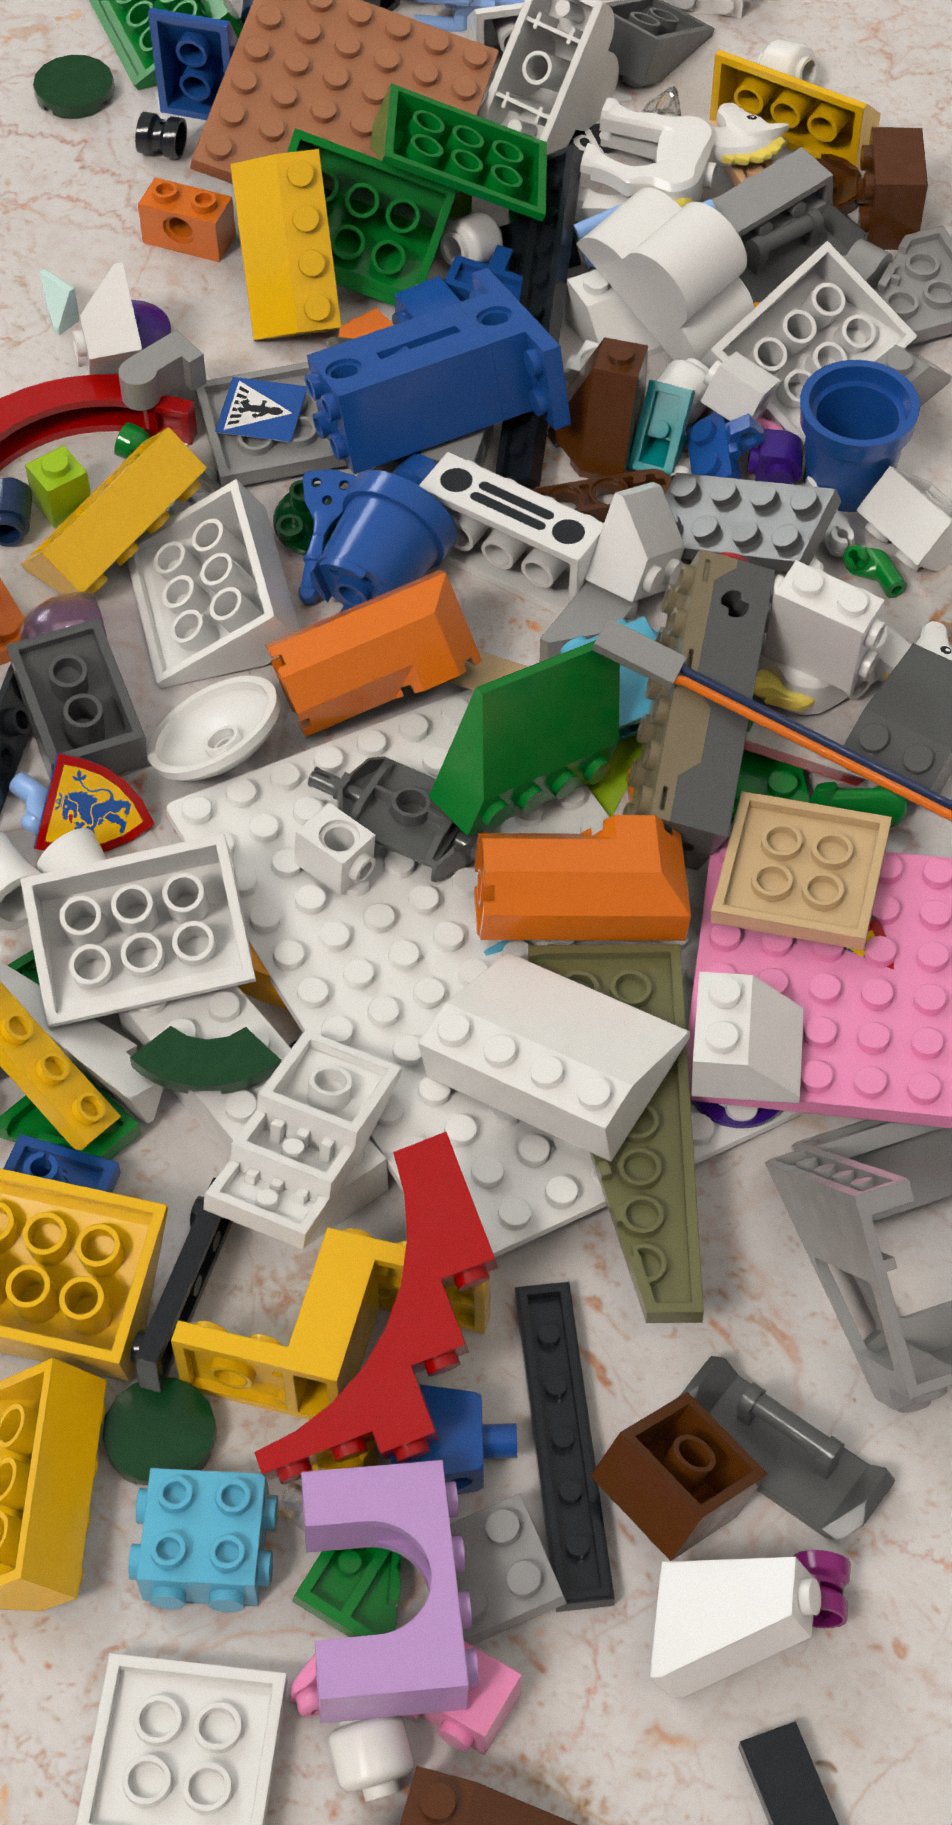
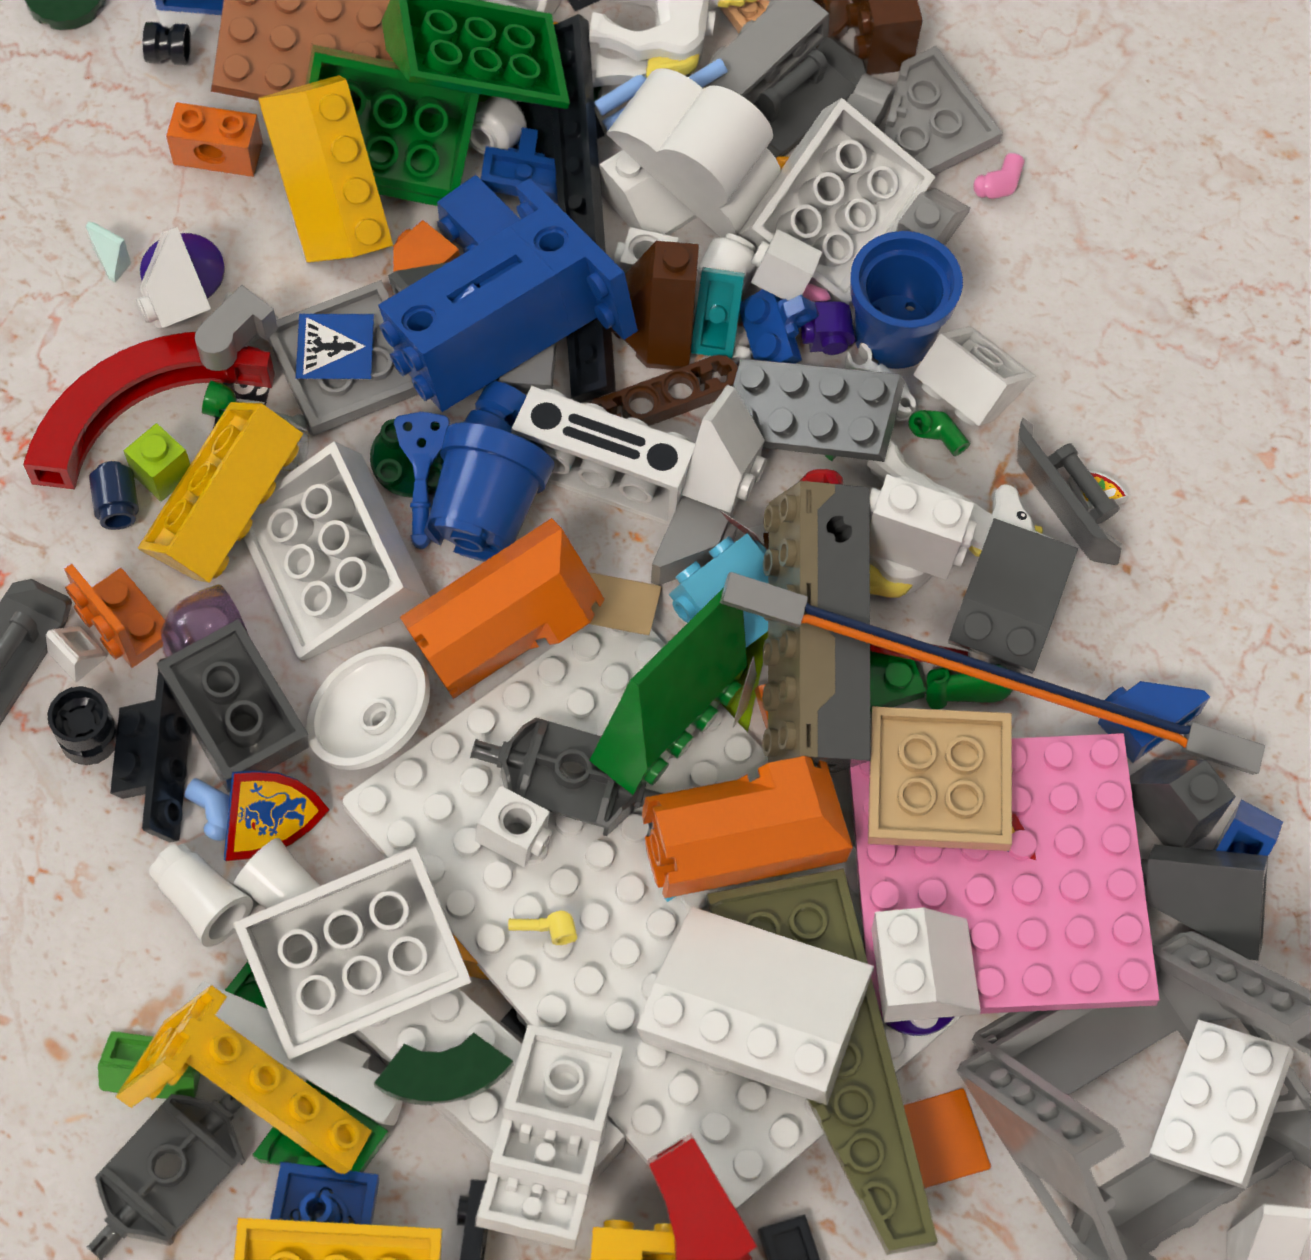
camera: 15 degrees left, 10 degrees up
none -> light yellow hand [508,910,577,945]
none -> sticker [720,510,767,550]
none -> white sticker [732,657,757,728]
none -> orange sticker [904,1088,991,1188]

